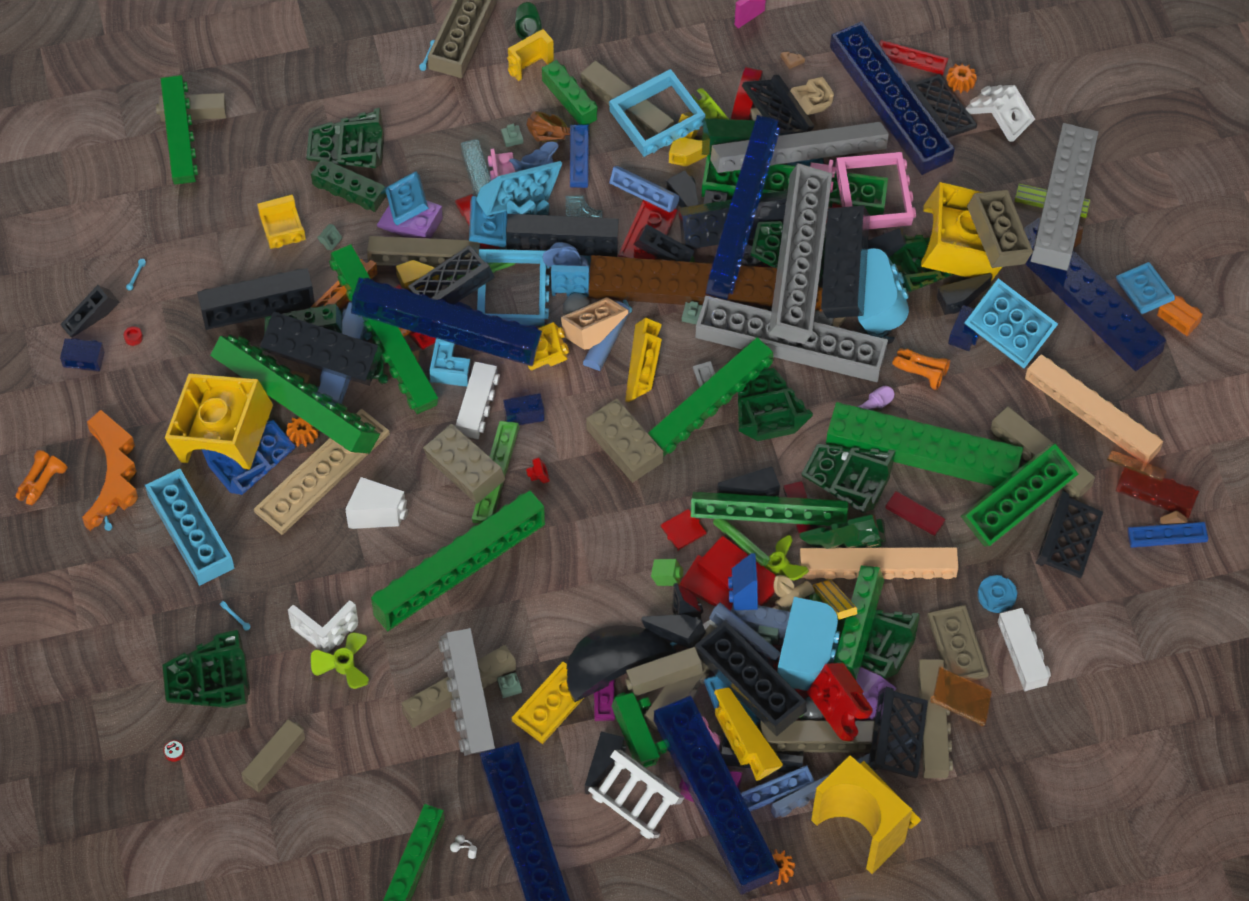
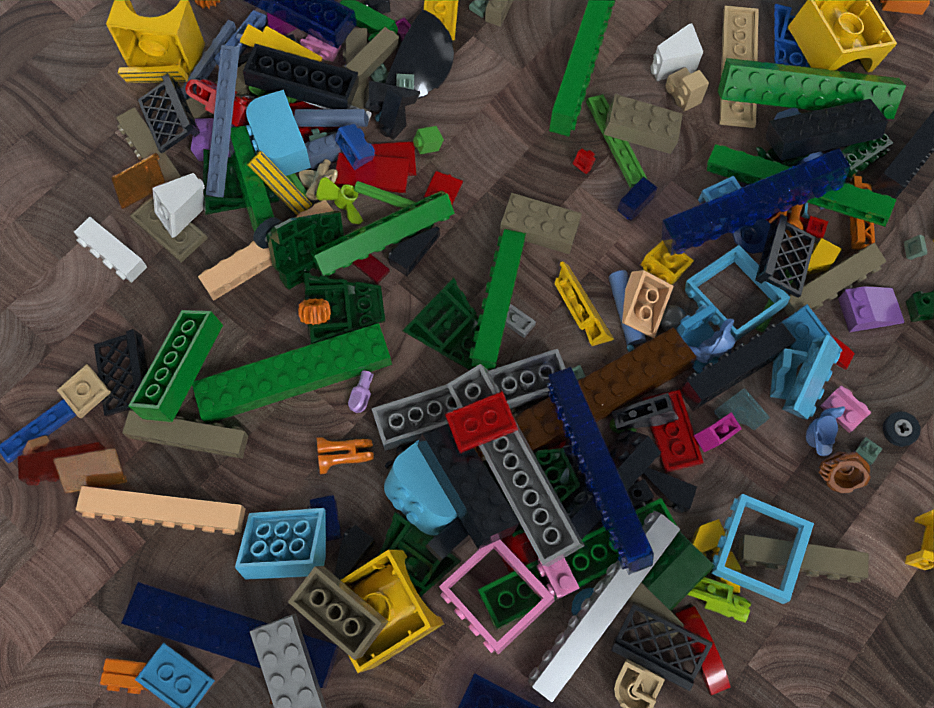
camera: 145 degrees right, 10 degrees up
dark azure tile [385,171,429,225] -> none
white brick [455,362,500,439] -> none
clear light blue brick [461,139,491,197] -> none
green brick [542,60,598,125] -> none
blue tile [570,125,588,188] -> none
medium blue brick [609,166,679,212] -> none
dark red tile [885,491,946,536] -> none
dark azure tile [977,575,1017,613] -> none
none -> tan plate [57,364,111,418]
none -> white slope [152,173,204,238]
none -> sand blue plate [206,45,240,198]
none -> black bush [253,217,282,249]
none -> orange gear [298,298,331,325]
none -> sand green tile [396,74,414,90]
none -> red tile [445,391,518,453]
none -> tan brick [665,67,709,112]
none -> dark pink slope [694,412,742,452]
none -> black bush [883,411,921,447]

